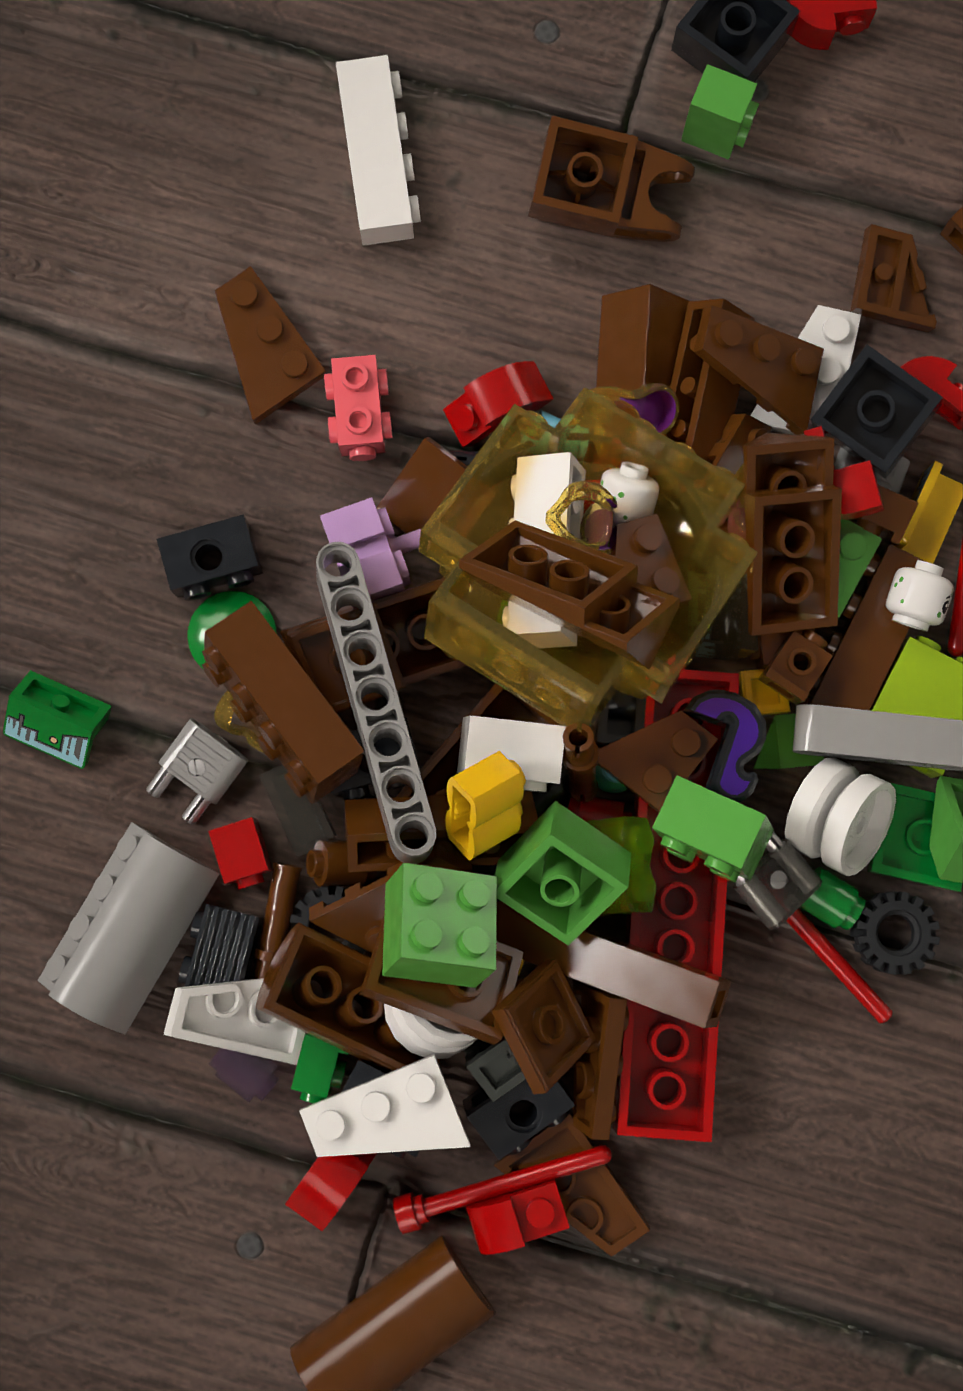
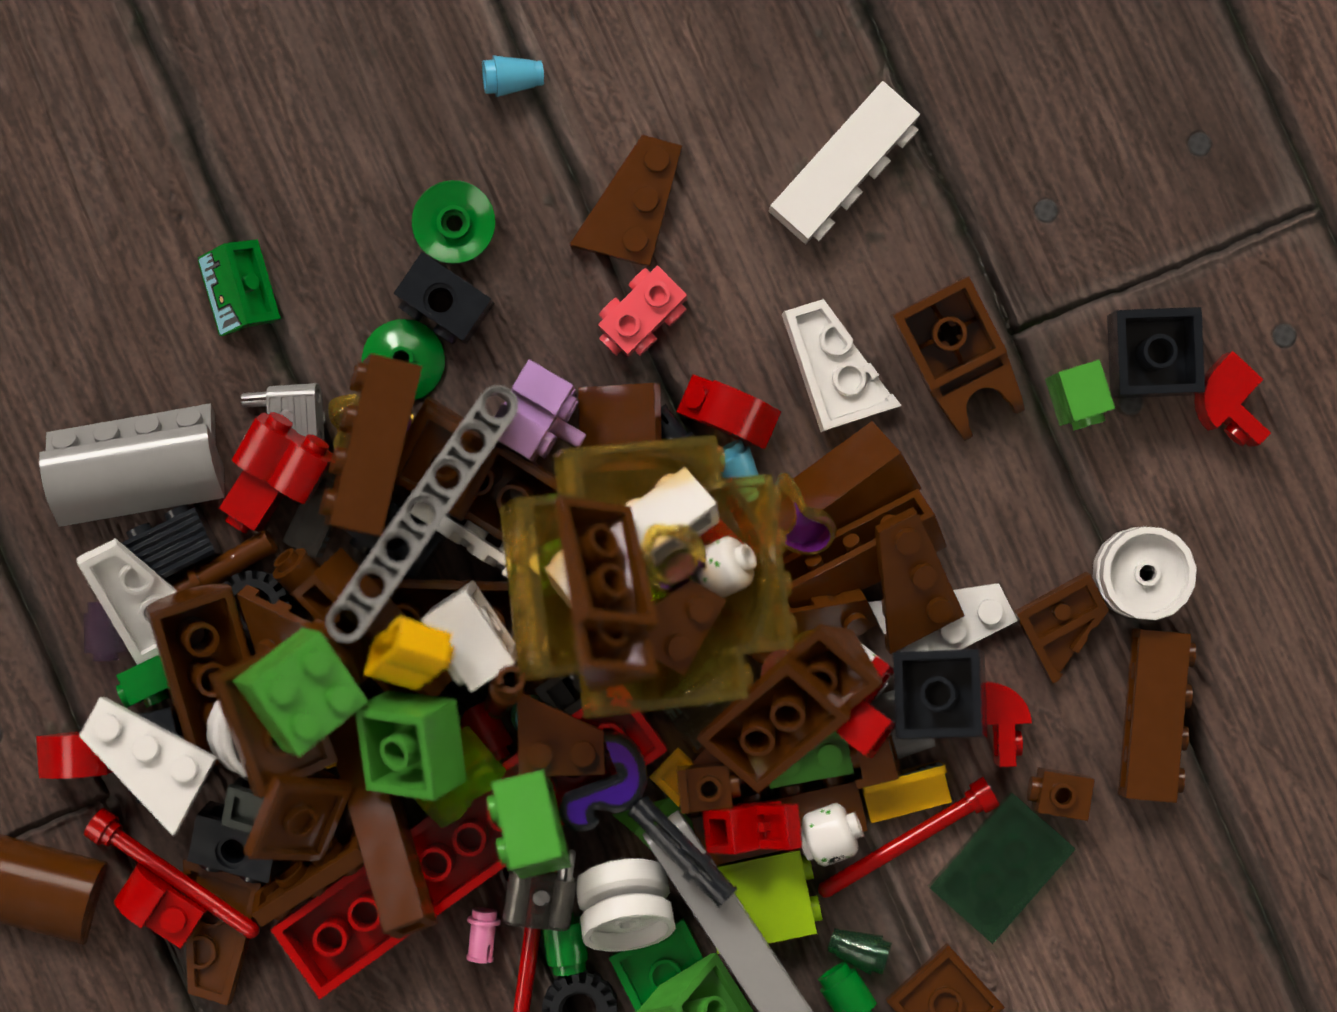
camera: 50 degrees right, 5 degrees up
none -> red brick [232,412,333,504]
none -> white wing [410,502,526,582]
none -> green dish [412,180,496,264]
none -> bright pink pin [466,908,501,963]
none -> medium azure cone [482,55,544,97]
none -> black pin [627,795,738,908]
none -> red brick [702,801,802,854]
none -> white wing [782,299,901,432]
none -> white wheel [1092,527,1196,620]

